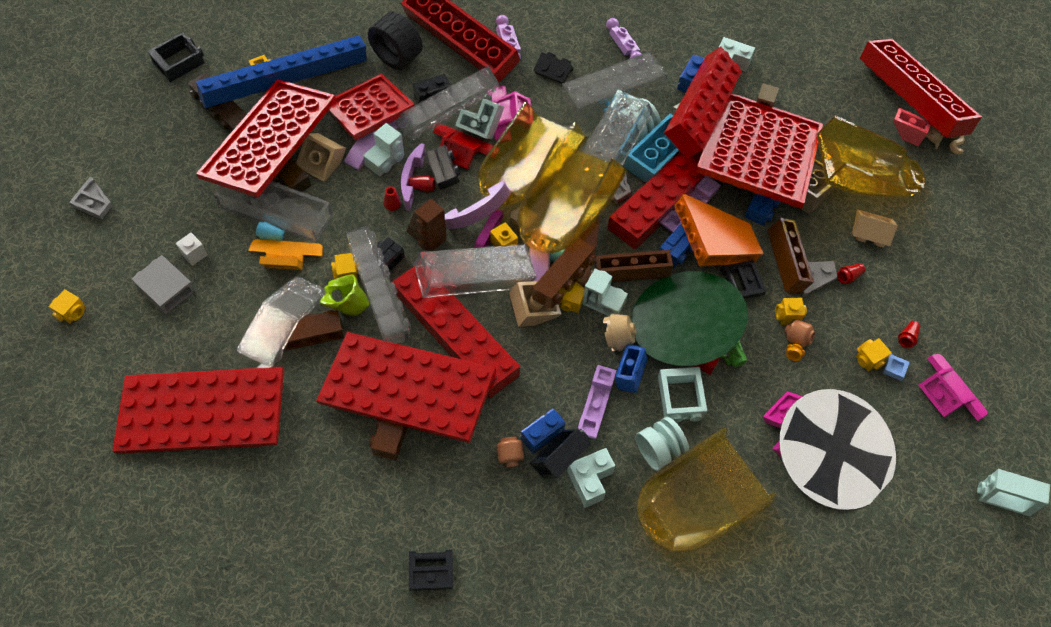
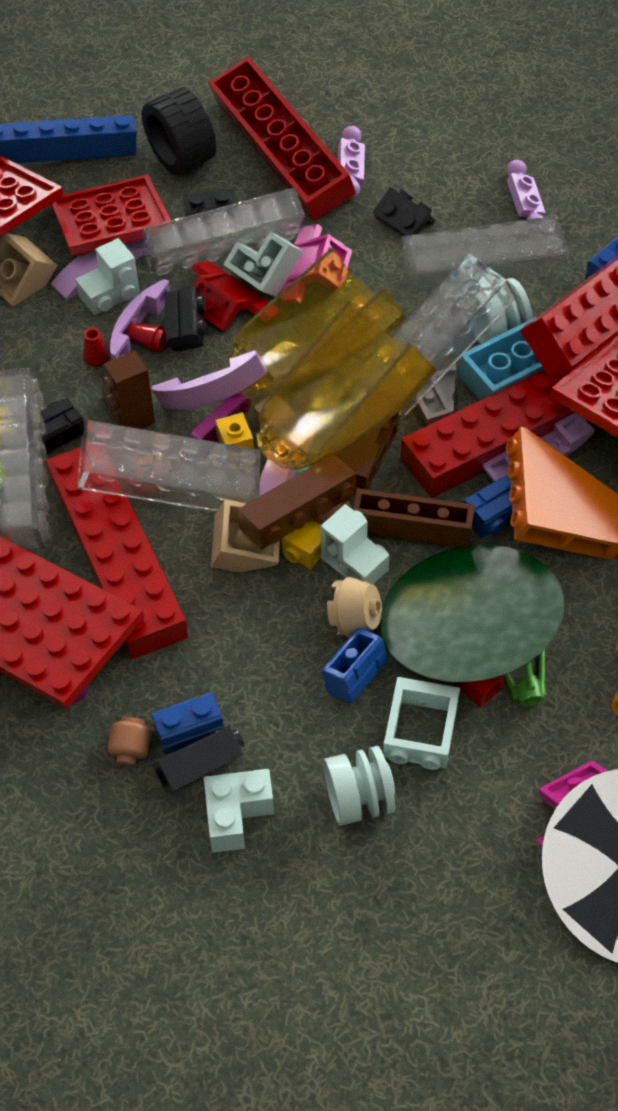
camera: 20 degrees right, 5 degrees down
lavender slope [578,365,617,439] -> none
clear yellow windscreen [638,427,777,551] -> none
black plate [721,260,766,299] -> none

